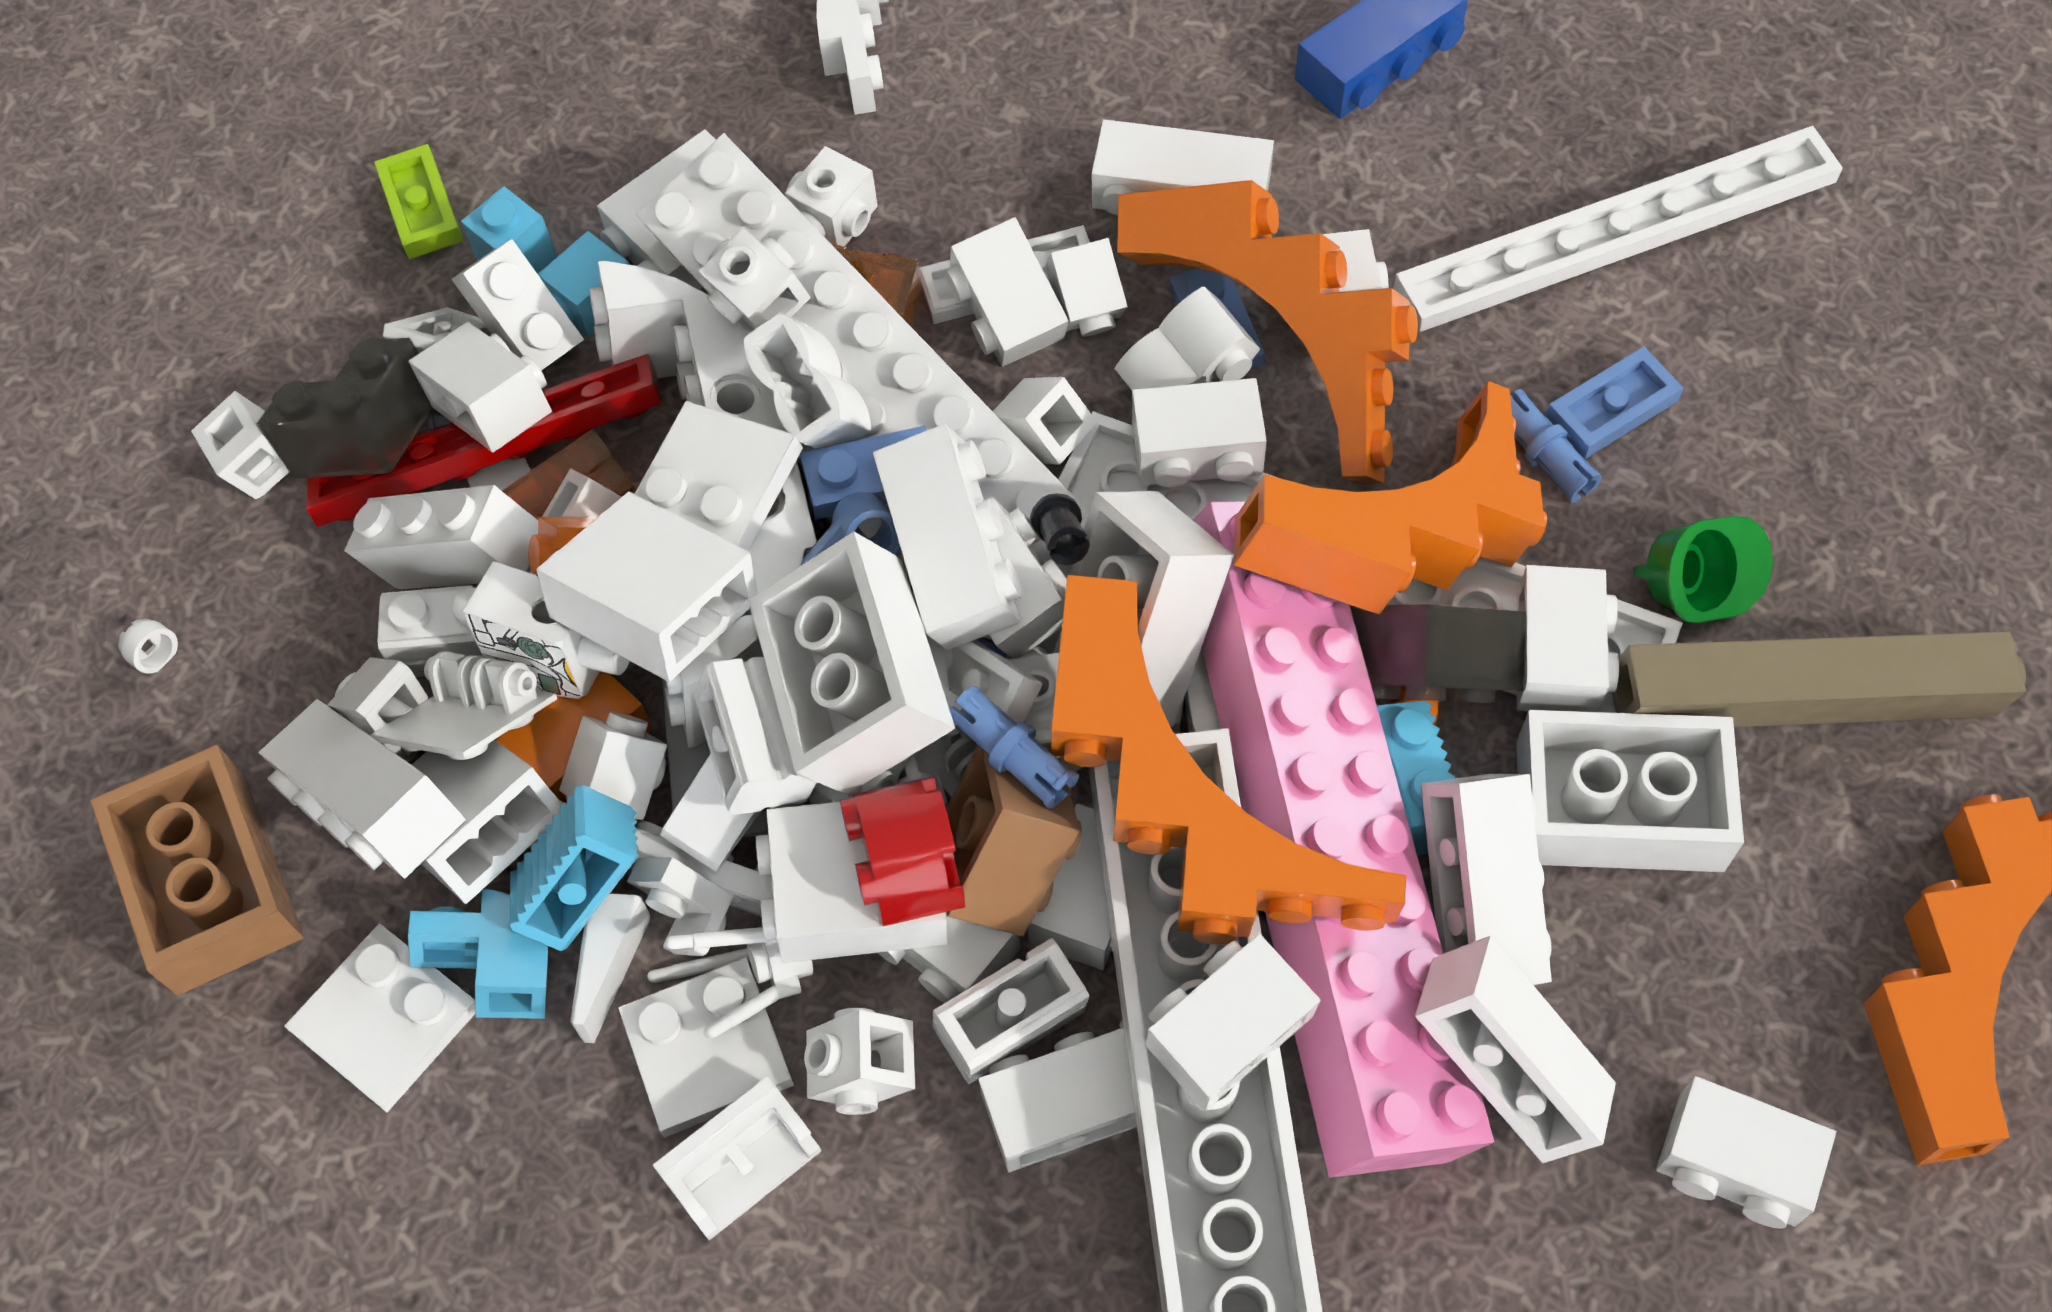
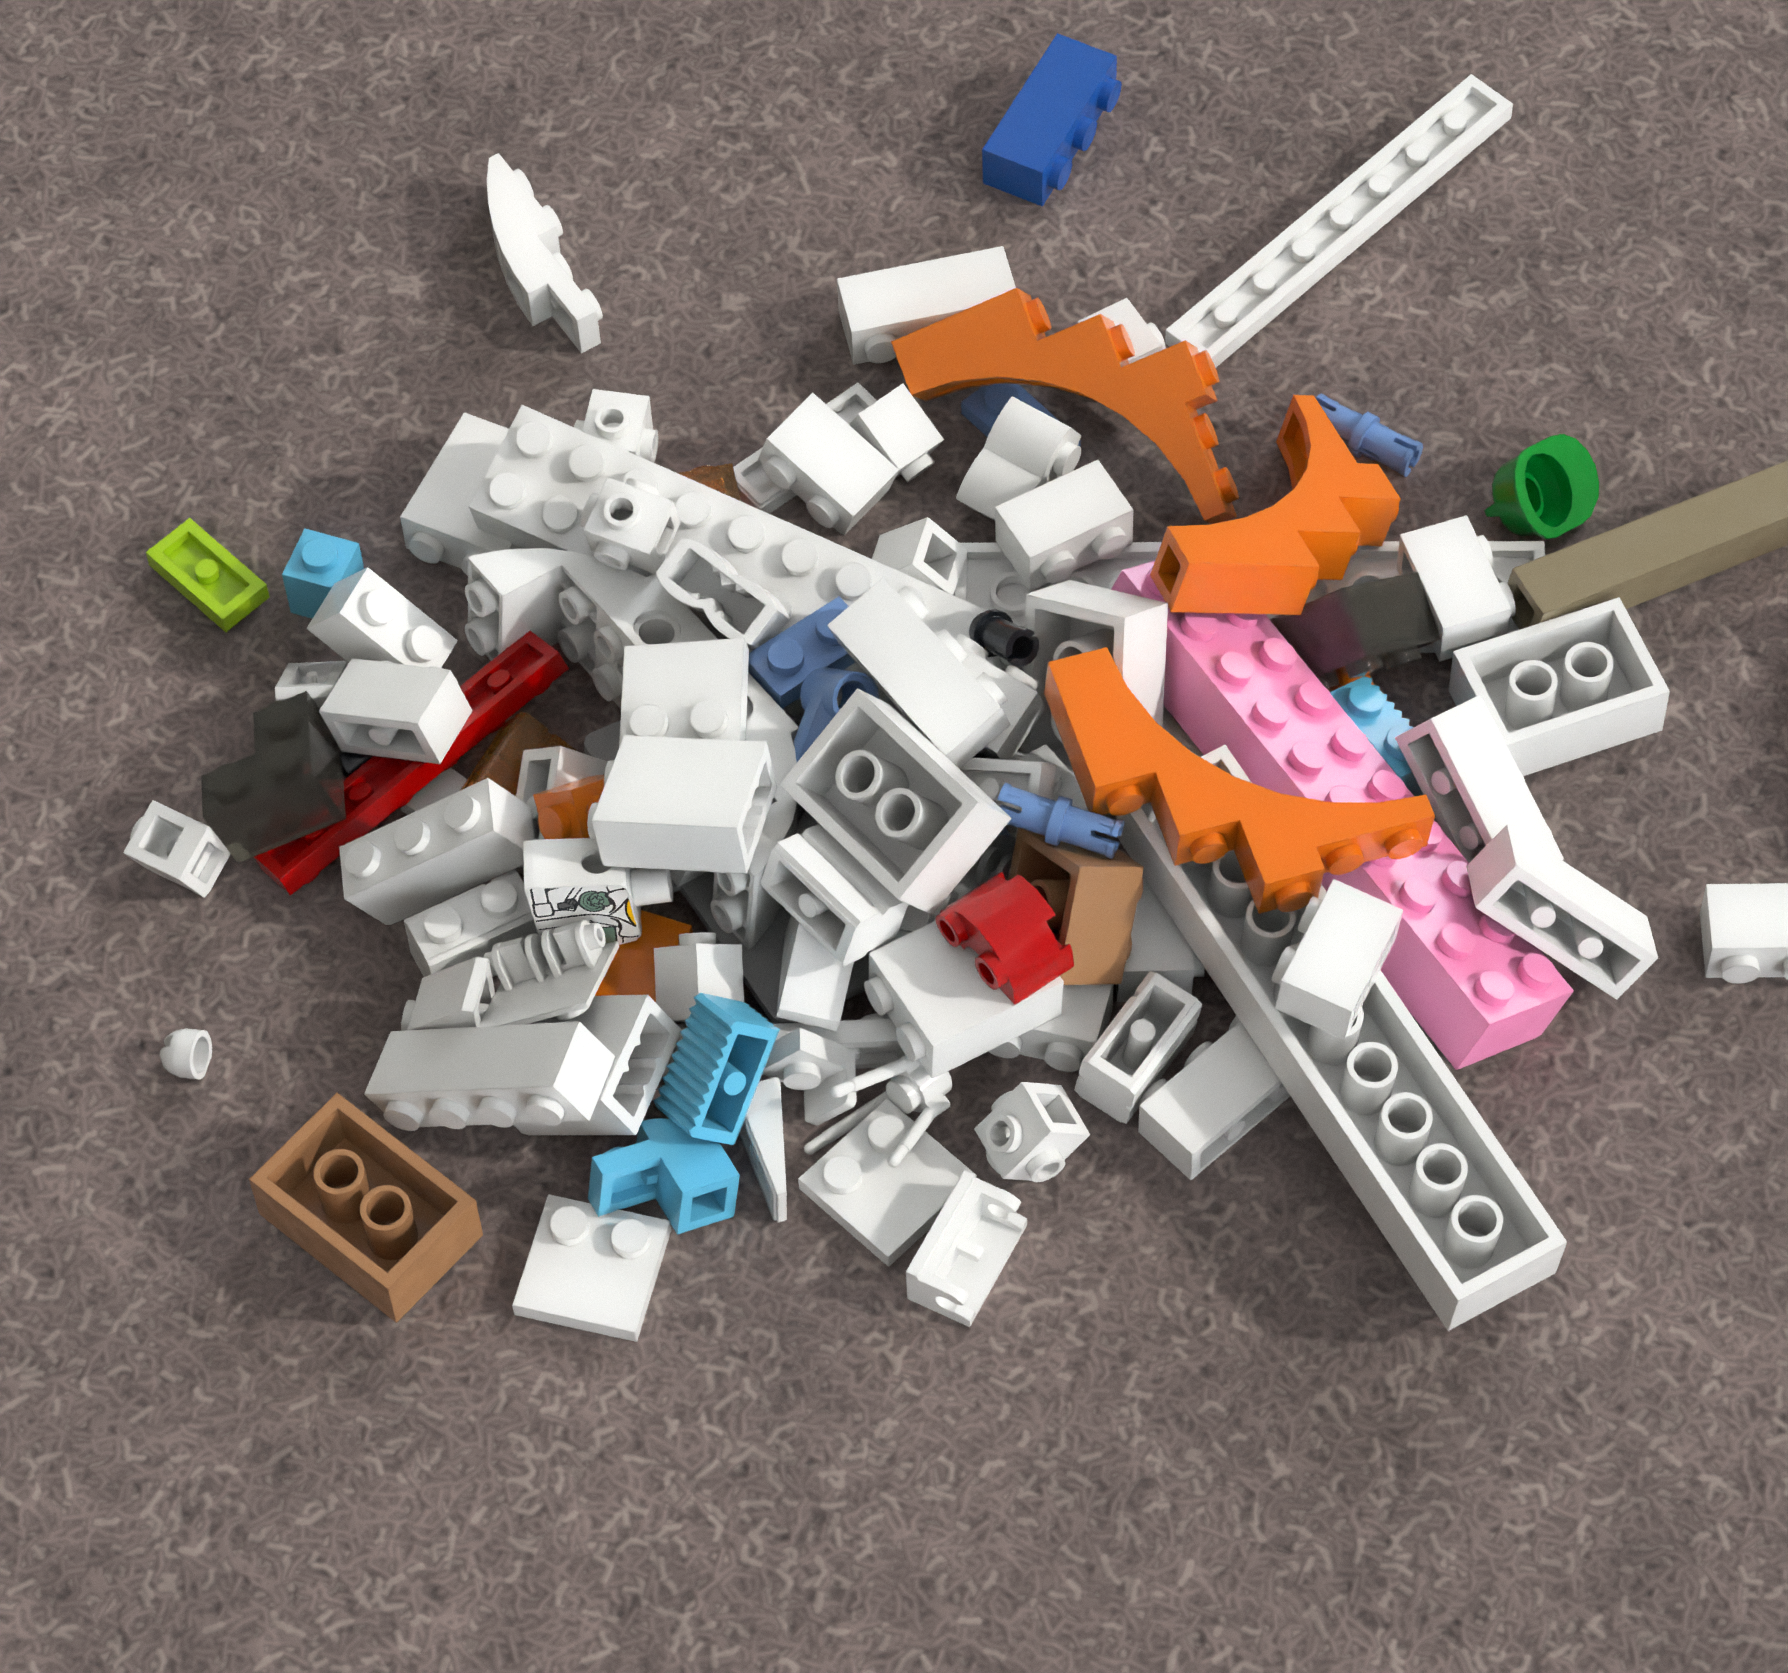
camera: 25 degrees left, 5 degrees down
medium azure brick [538,231,629,338] -> none
medium blue plate [1545,346,1684,459] -> none

